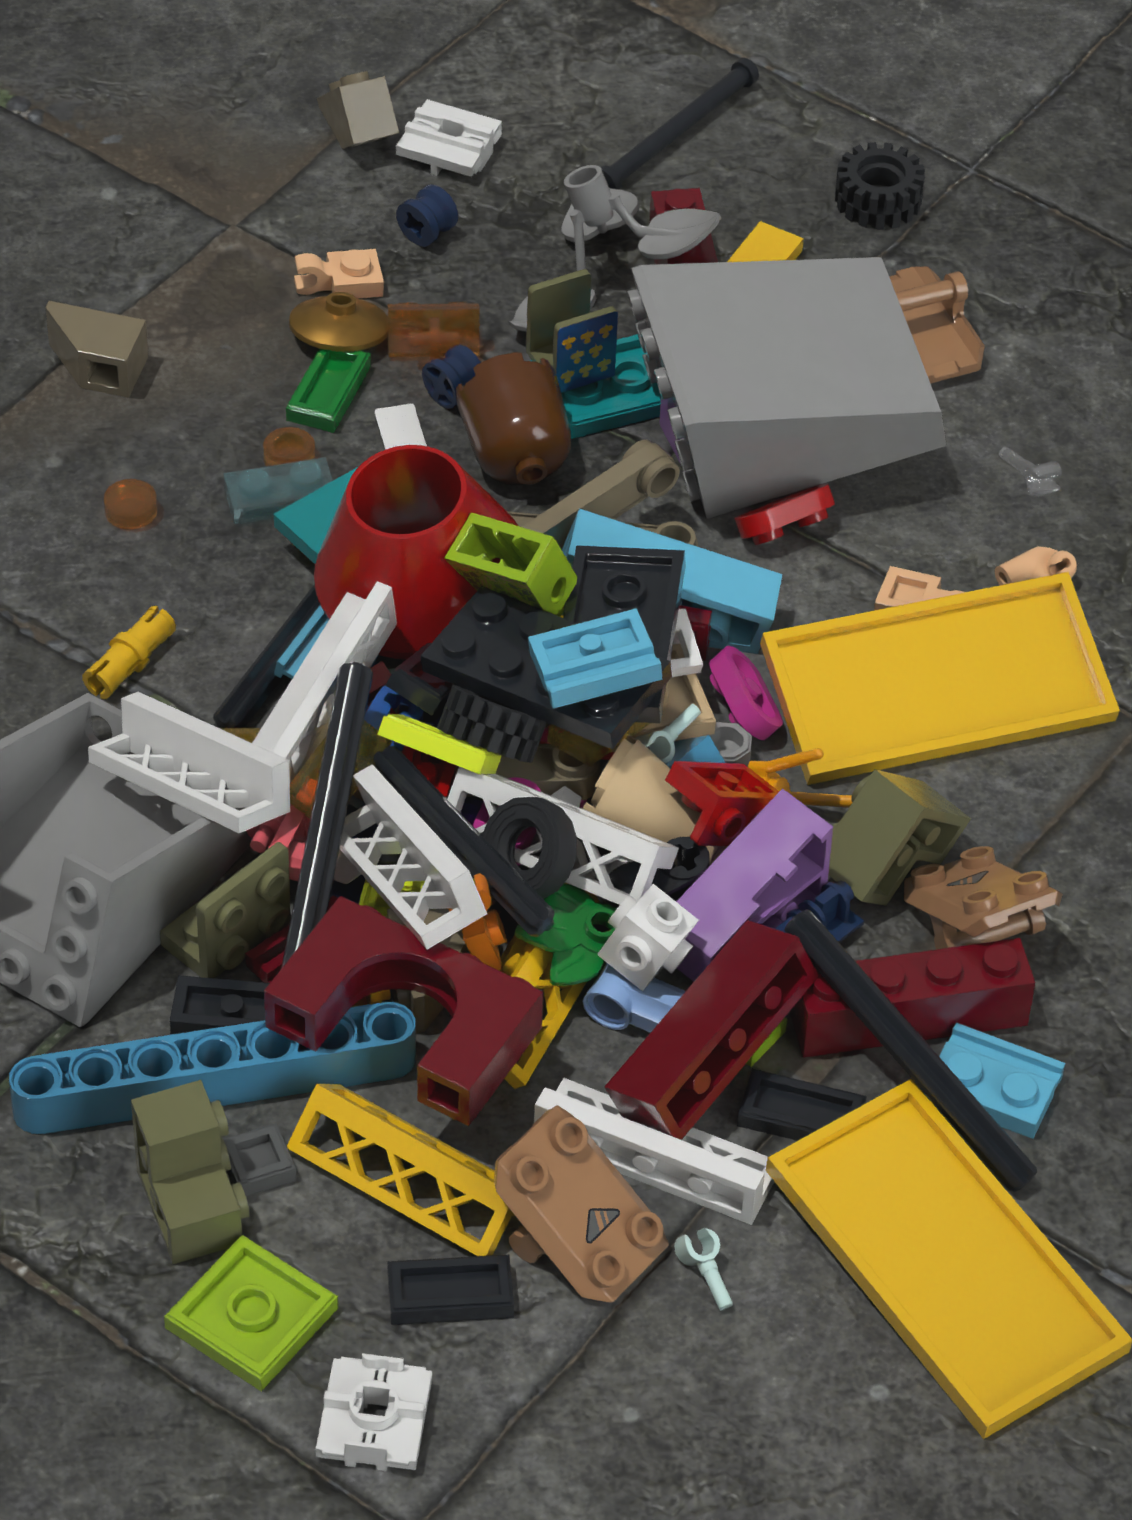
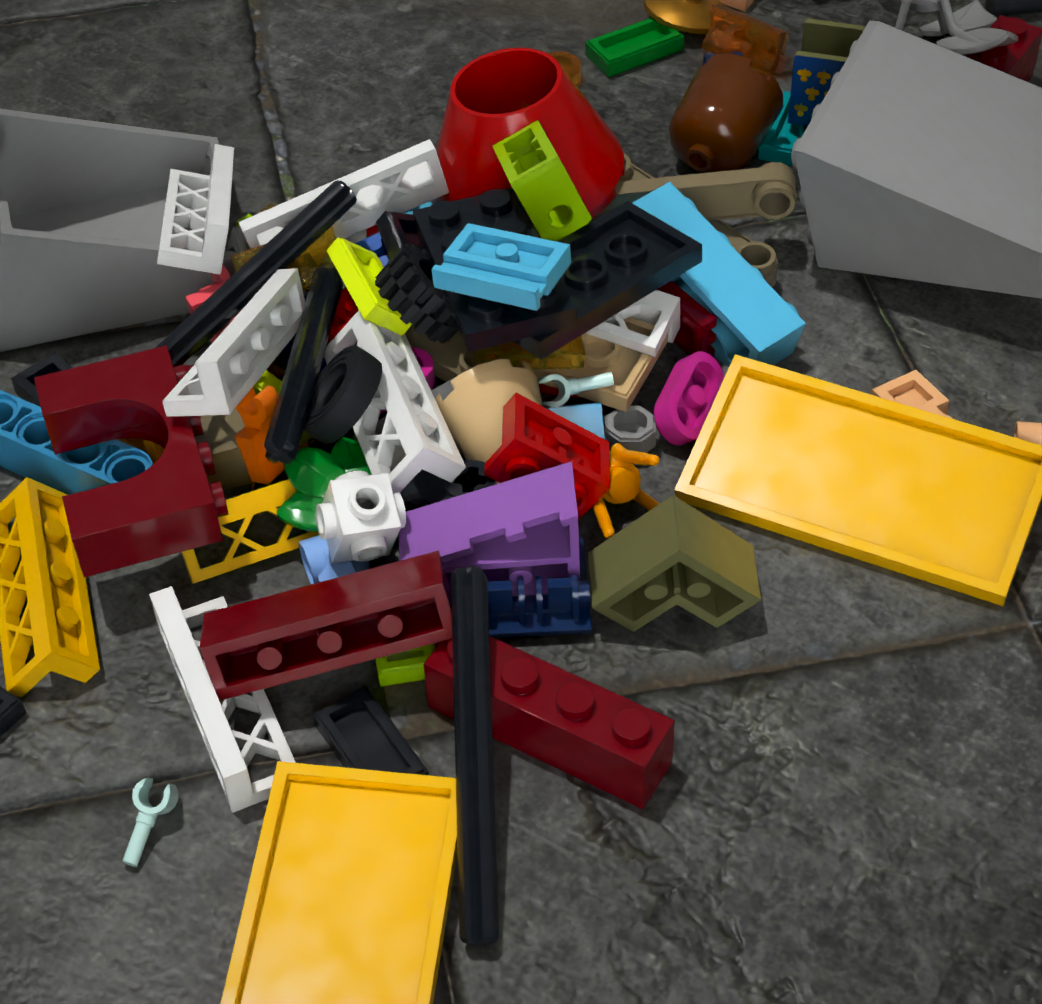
camera: 45 degrees right, 0 degrees up
yellow pin [82,606,176,699] -> none
clear orange tile [104,479,157,529] -> none
olive bracket [160,842,291,978] -> none
white sticker [375,404,427,449] -> none
medium nougat shield [494,1105,669,1303] -> none
red plate [734,483,835,545] -> none
medium nougat shield [904,846,1063,949] -> none
medium azure plate [924,1023,1065,1139] -> none

